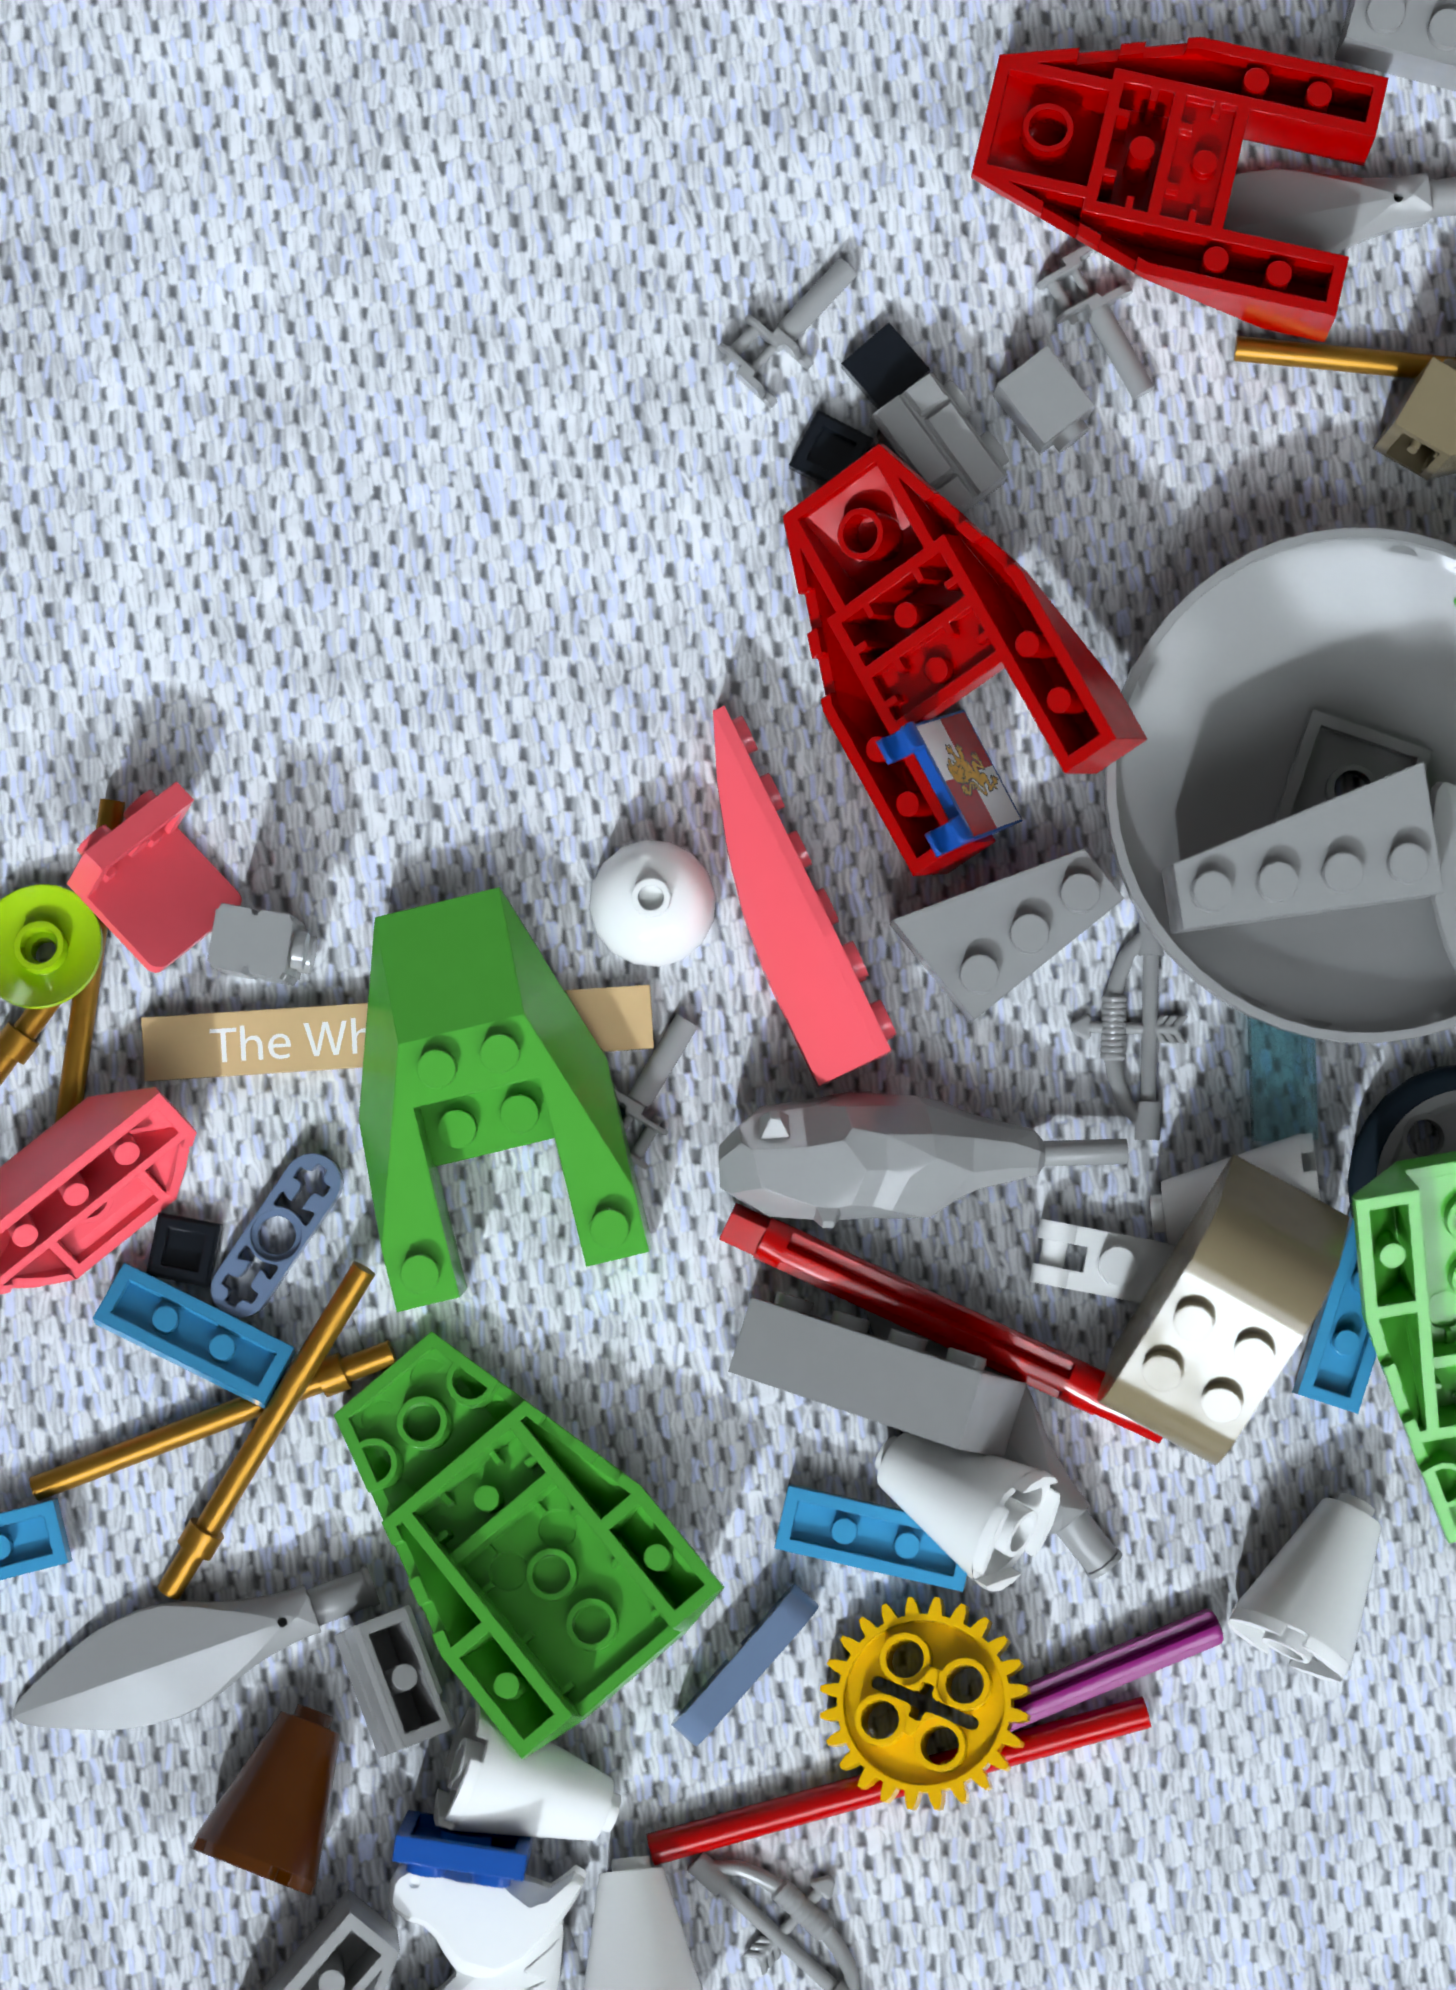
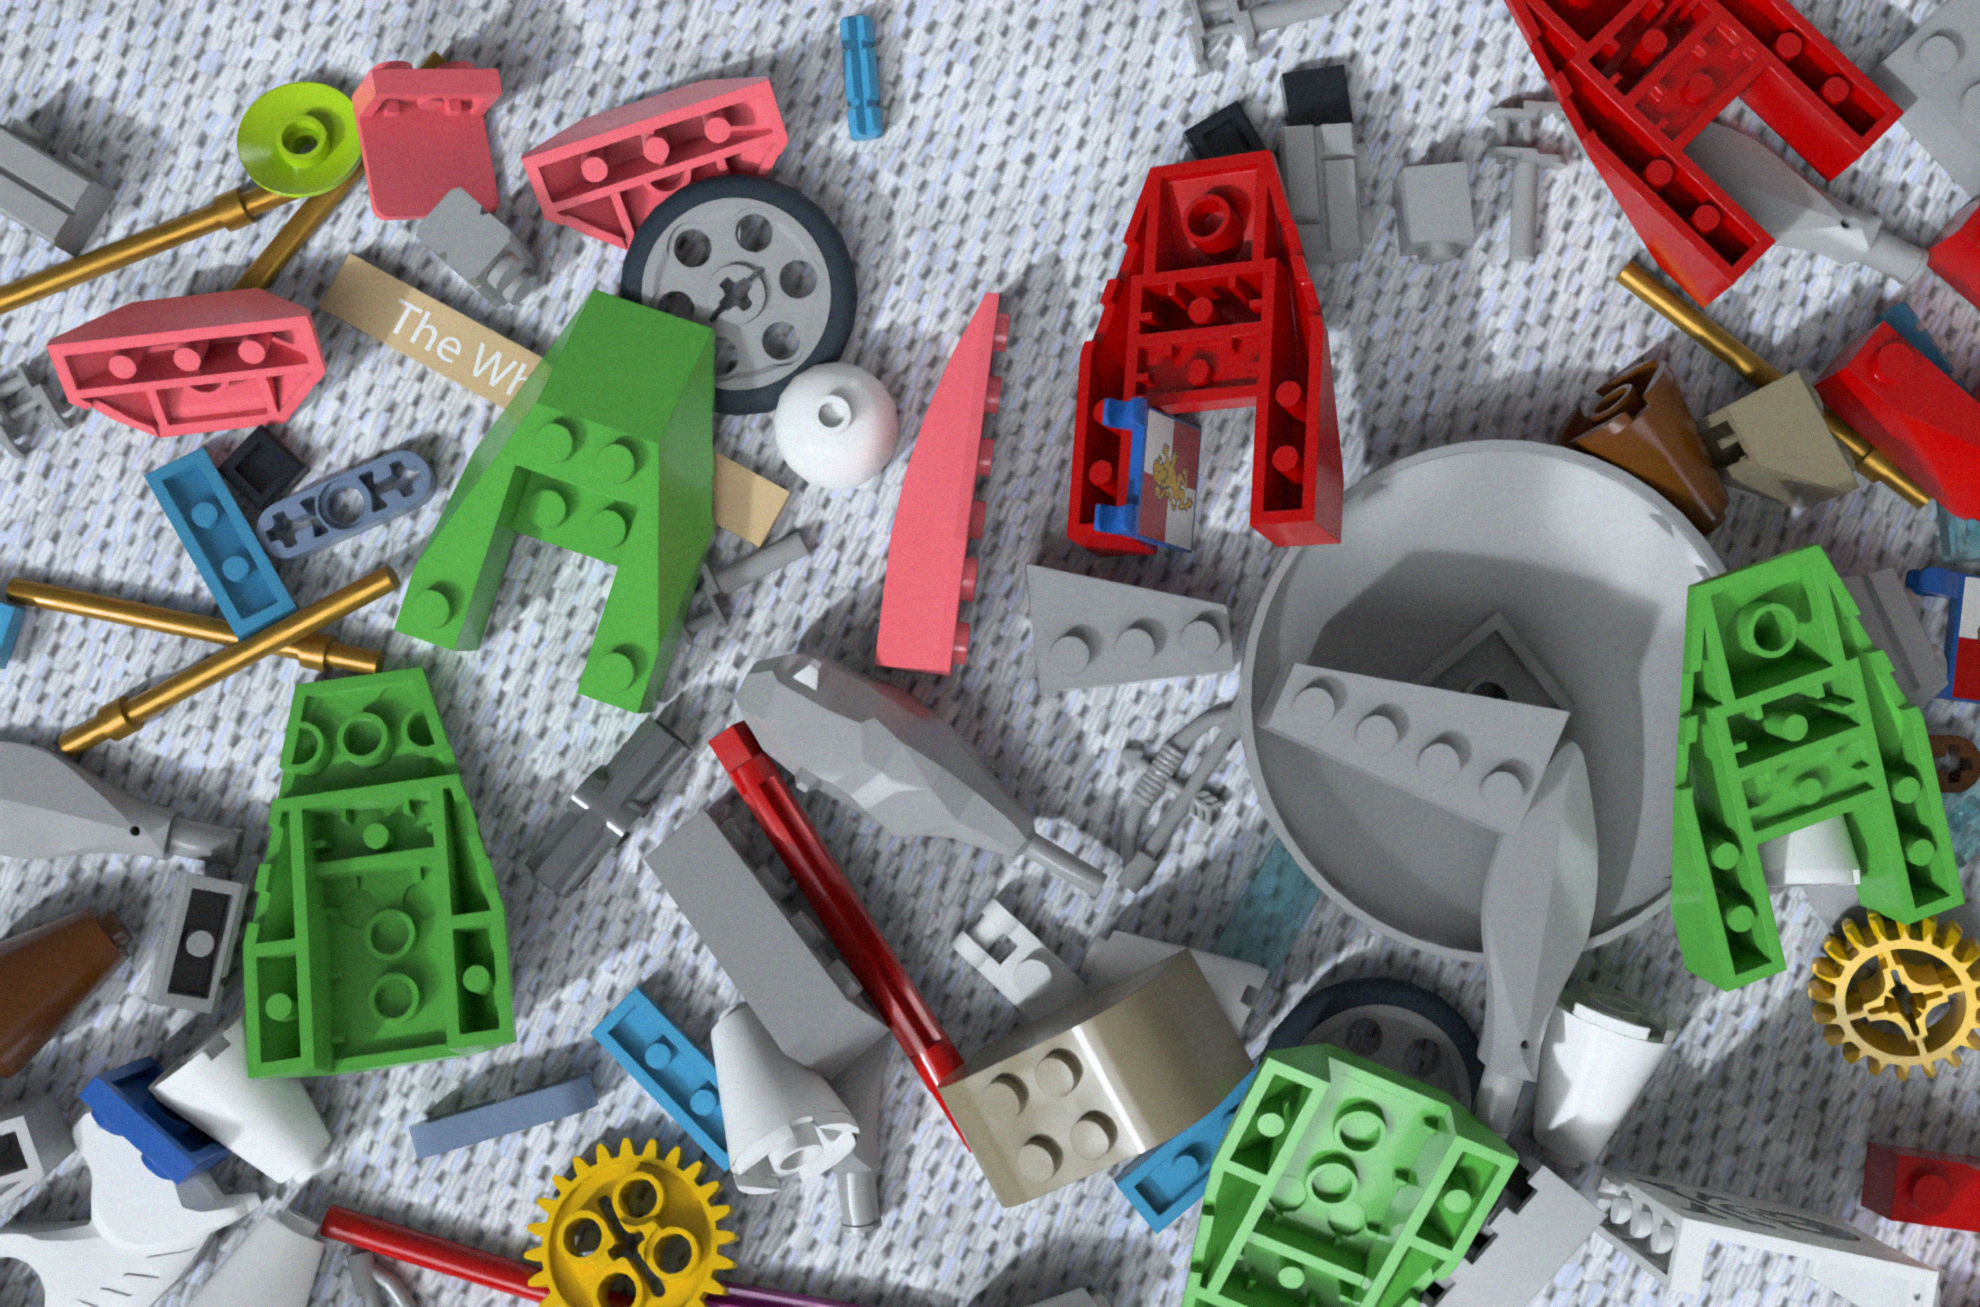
camera: 30 degrees right, 0 degrees up
none -> coral wedge [521,76,789,250]
none -> dark grey piece [524,715,693,899]
none -> light grey wedge [619,173,858,416]
none -> dark azure axle [840,15,883,141]
none -> reddish brown cone [1556,359,1730,536]

